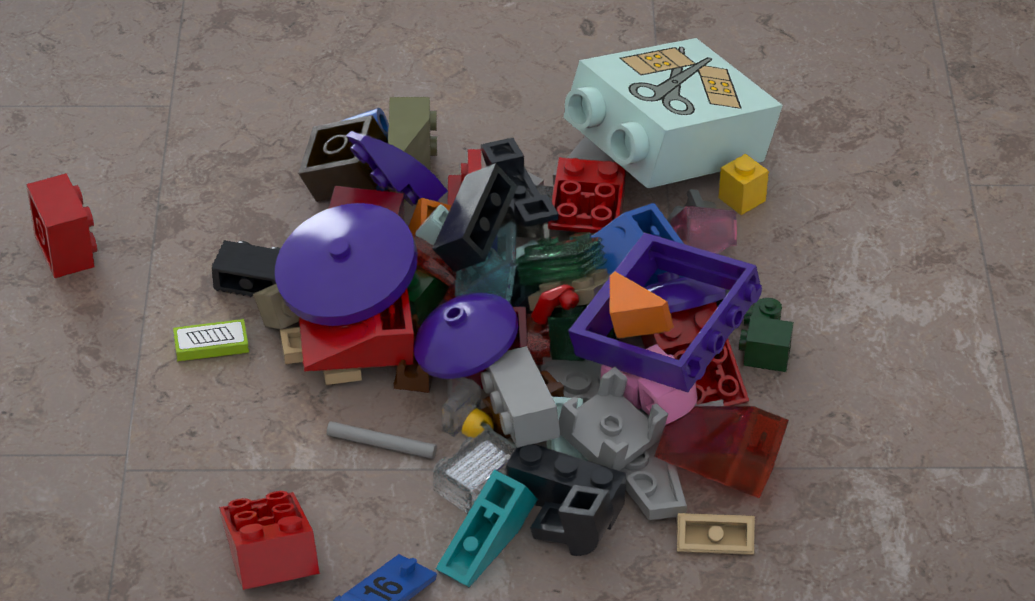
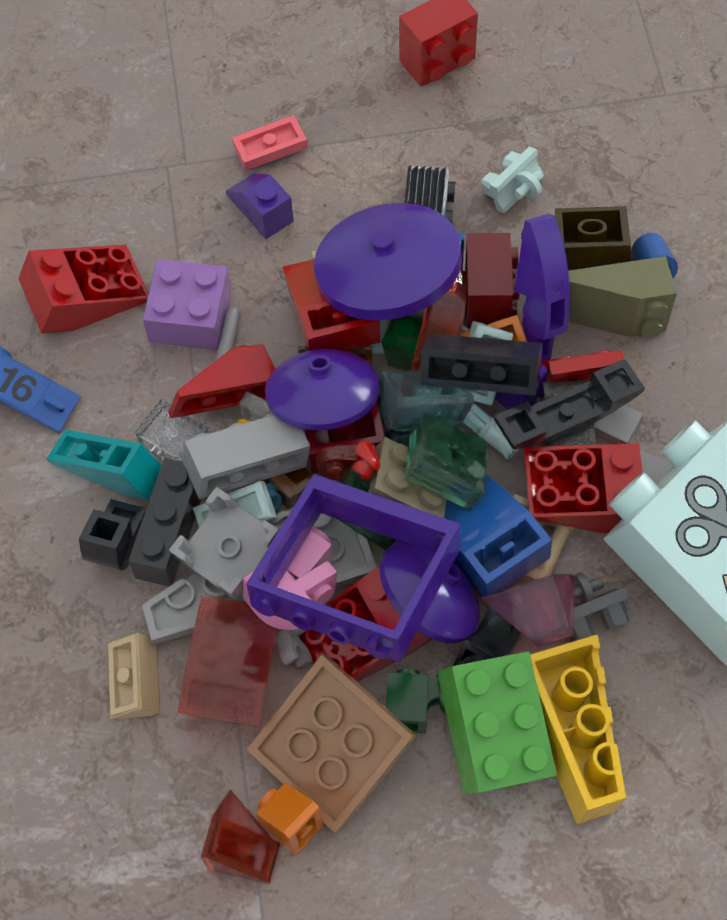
camera: 85 degrees right, 20 degrees up
tile [173,319,249,362] -> none
orange slope [610,271,674,339] -> none
yellow brick [718,154,769,215] -> none
none -> medium lavender brick [143,259,232,350]
none -> red slope [168,344,275,419]
none -> clear red slope [201,789,280,884]
none -> dark purple slope [226,173,294,239]
none -> coral plate [232,115,308,171]
none -> medium nougat plate [246,655,417,833]
none -> orange slope [256,783,323,857]
none -> bright green brick [437,651,557,794]
none -> light aqua hips [481,146,544,213]
none -> yellow wedge [530,634,626,825]

